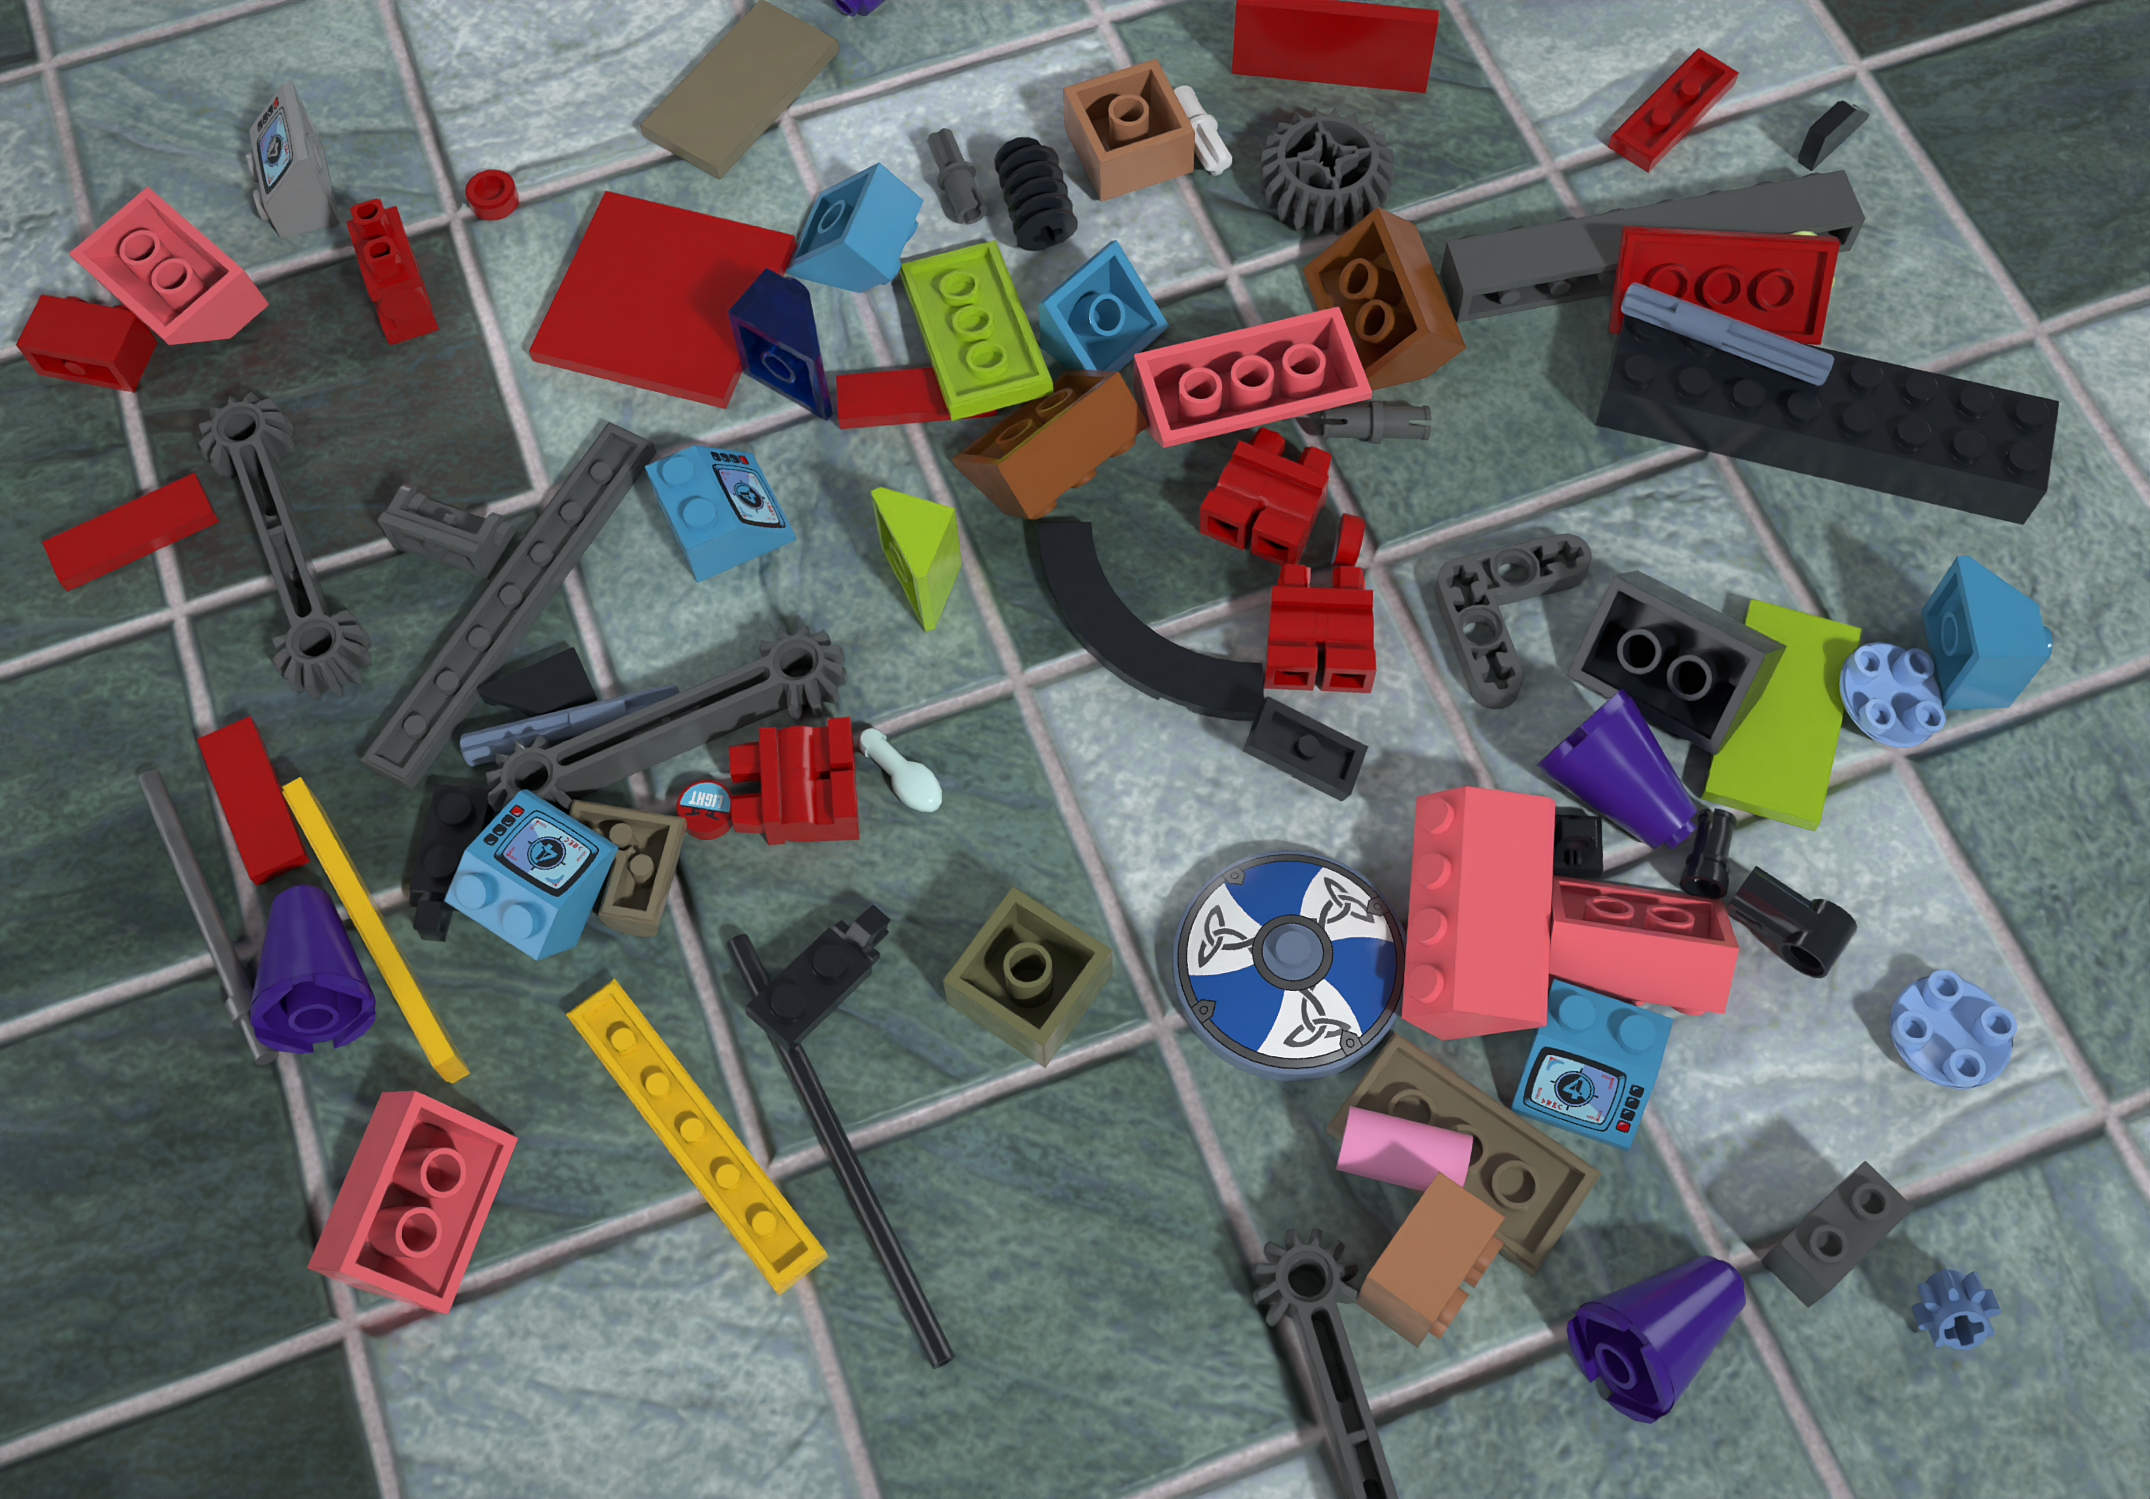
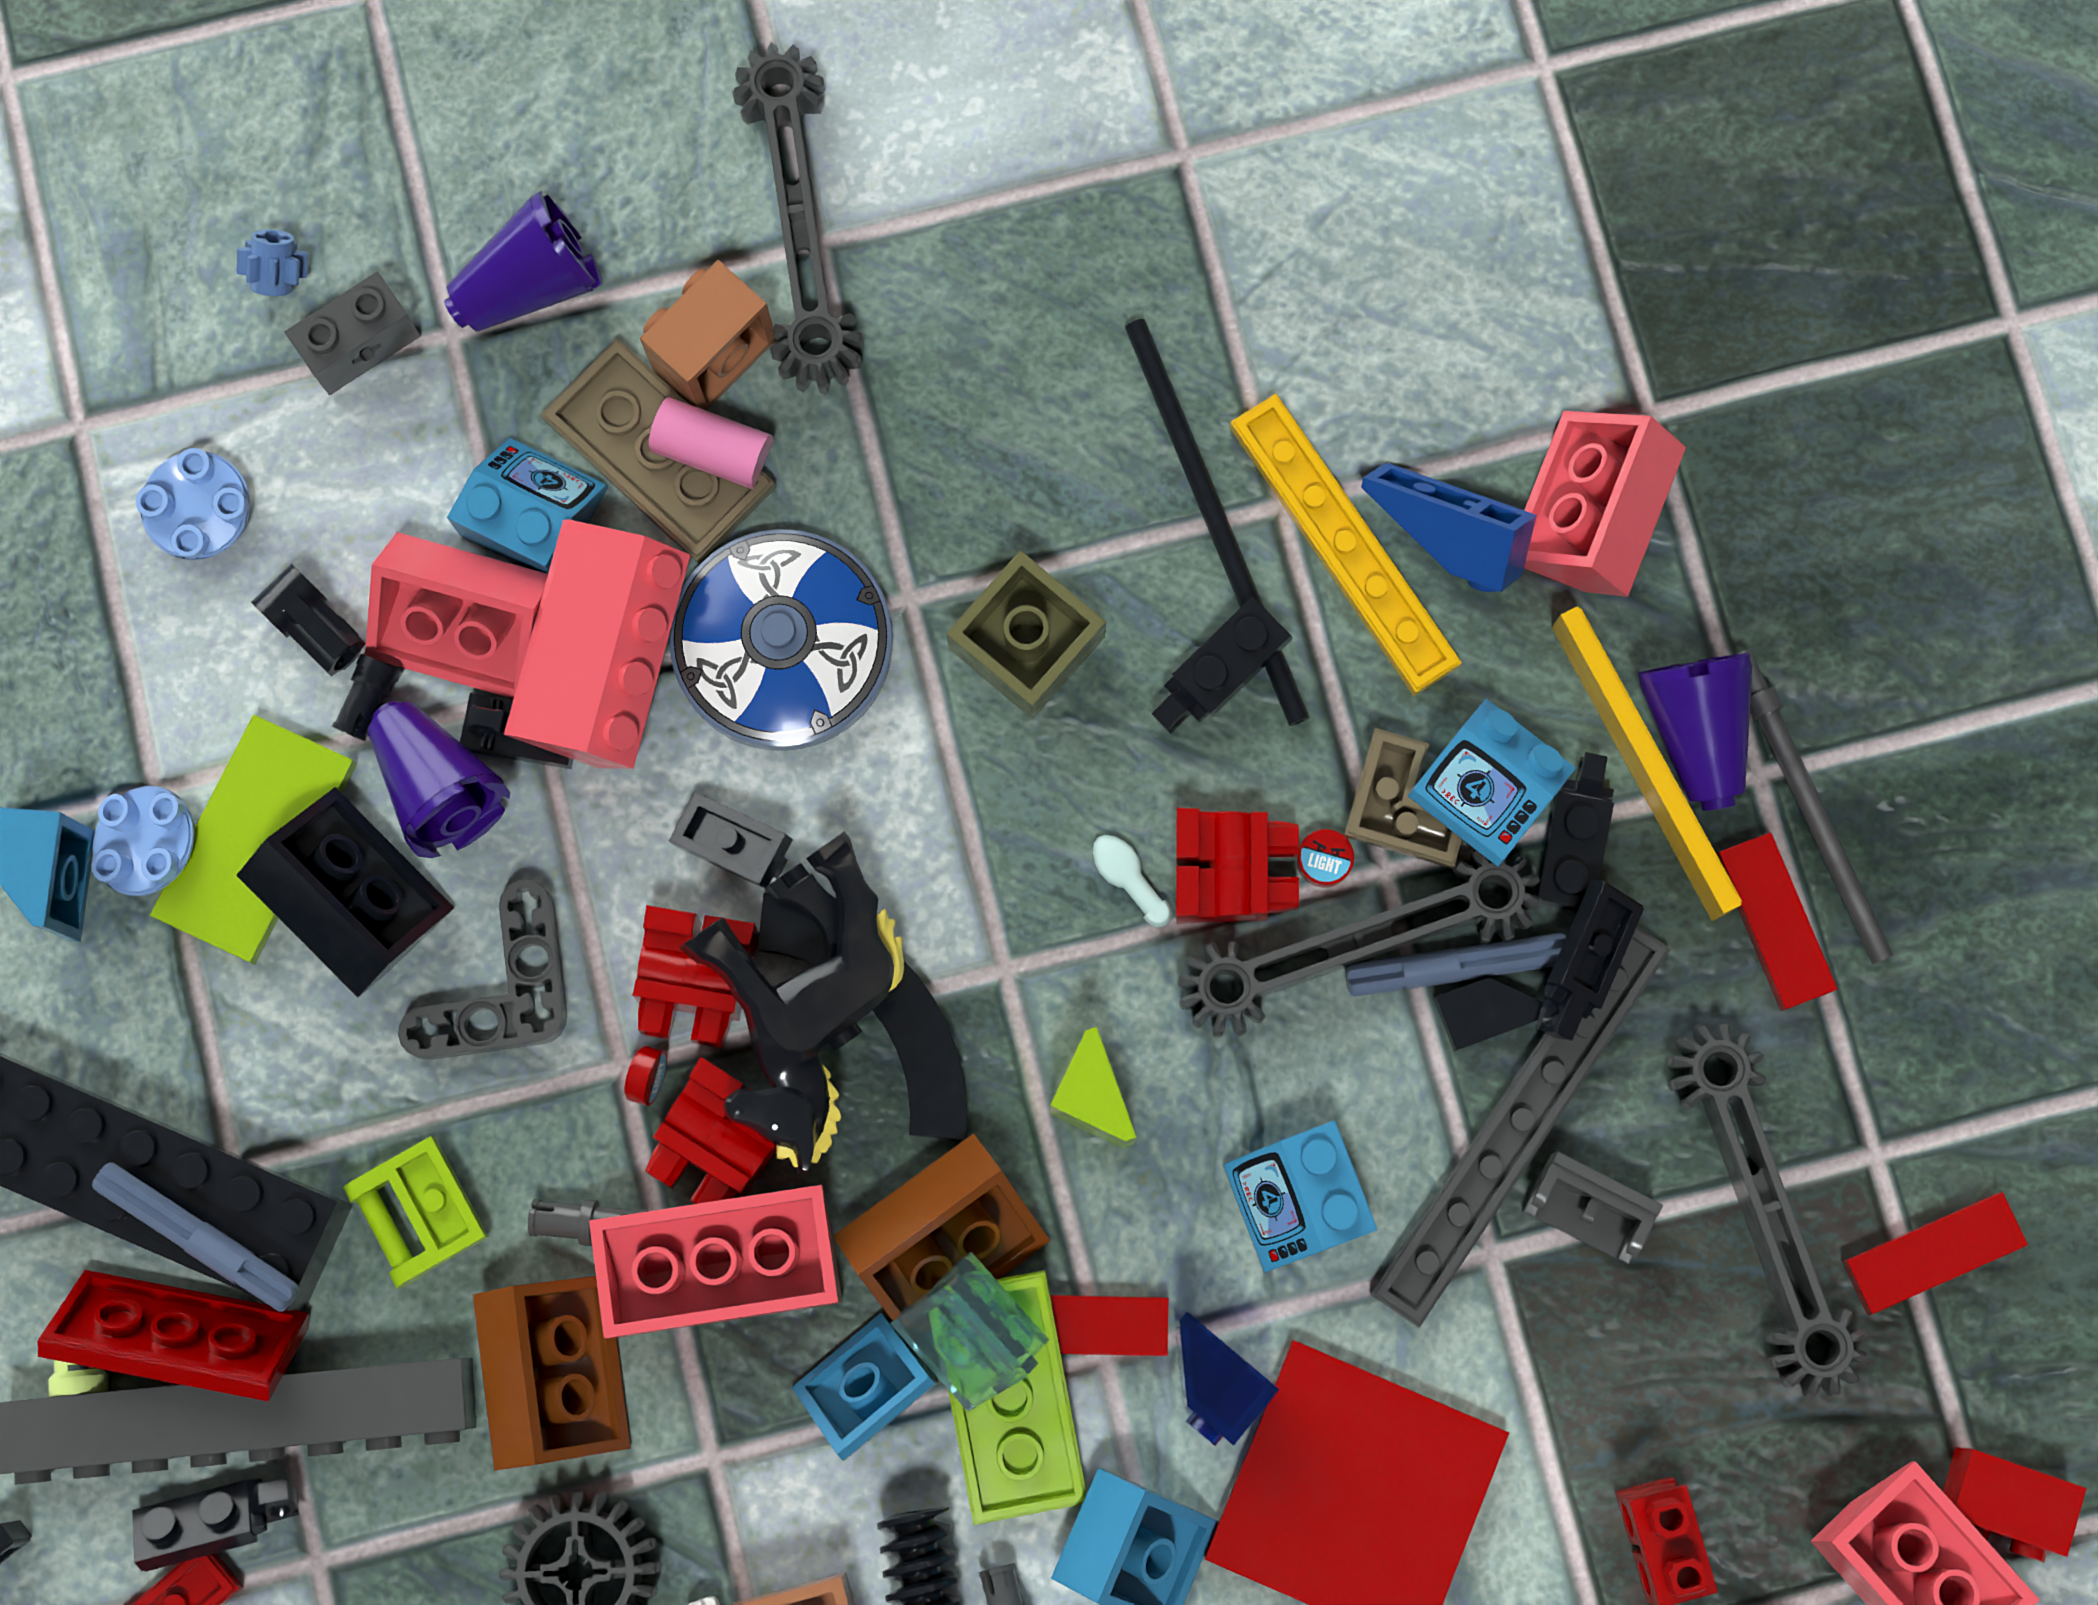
camera: 175 degrees left, 15 degrees up
none -> black hinge [132,1478,299,1572]
none -> lime plate [343,1136,489,1289]
none -> black animal [679,831,904,1174]
none -> clear light blue bracket [890,1252,1049,1412]
none -> blue slope [1361,462,1537,592]
none -> black hinge [1535,879,1644,1041]

